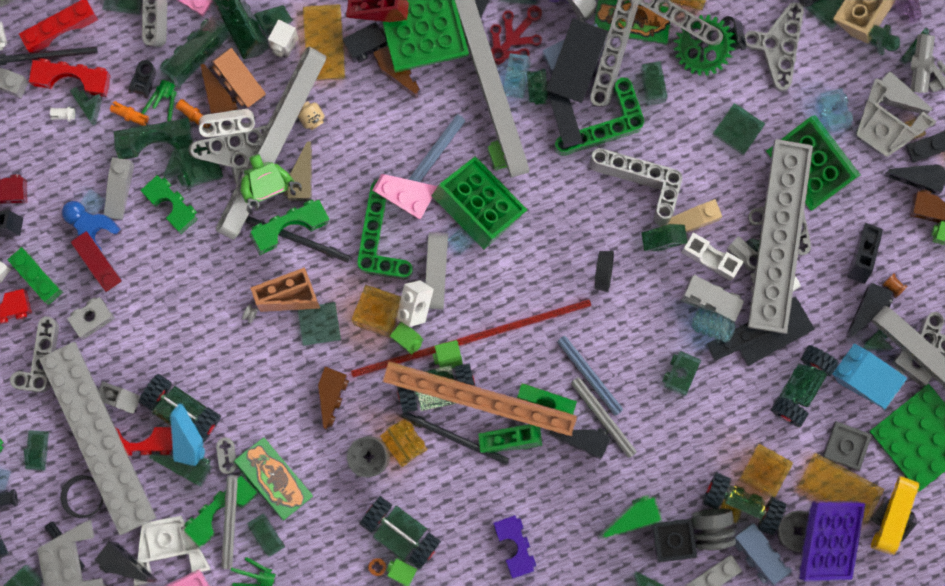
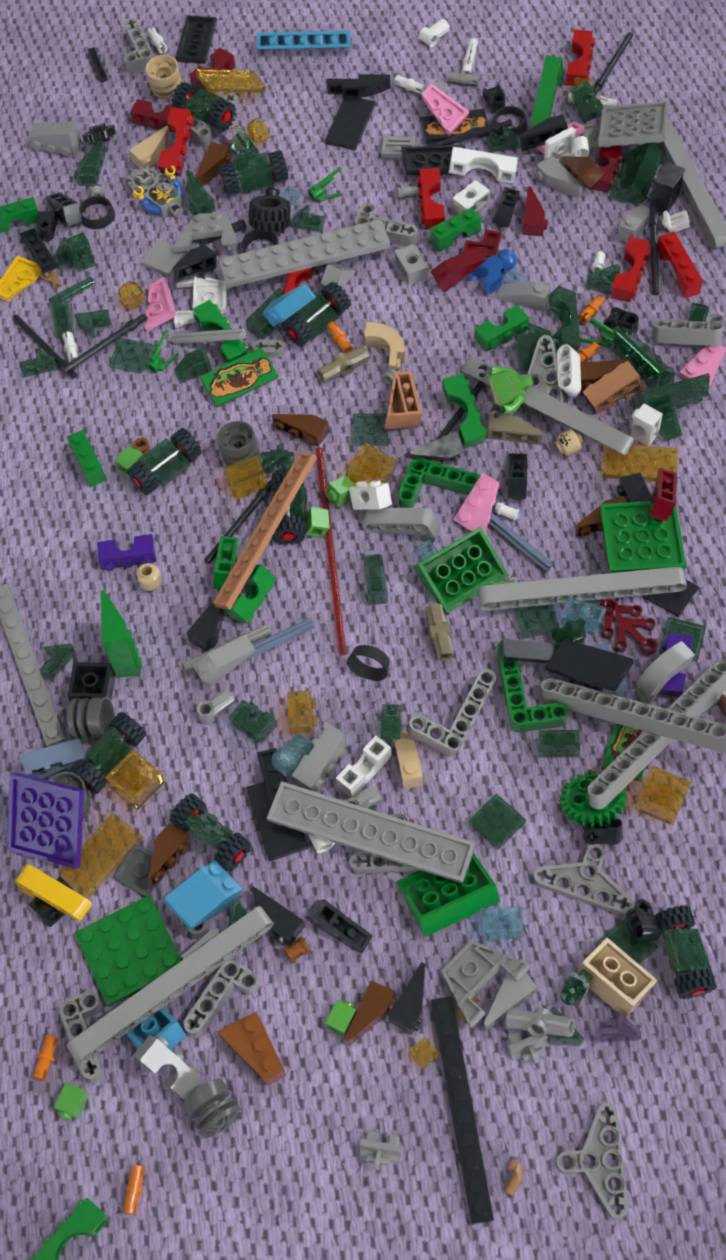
camera: 110 degrees right, 20 degrees down
none -> tan head [136,563,162,591]
none -> reddish brown slope [148,823,190,888]
none -> light grey slope [193,635,256,686]
none -> light grey piece [196,689,235,725]
none -> black tyre [249,195,291,232]
none -> clear green hips [261,445,295,473]
none -> clear yellow brick [287,690,317,736]
none -> dark tan piece [317,346,370,383]
none -> orange pin [327,321,353,354]
none -> slope [364,554,388,606]
none -> tan arch [365,322,405,372]
none -> slope [404,431,465,462]
none -> dark tan piece [425,603,454,661]
none -> dark red plate [463,230,502,258]
none -> white pin [494,502,519,521]
none -> black slope [508,453,527,500]
none -> tile [513,604,560,639]

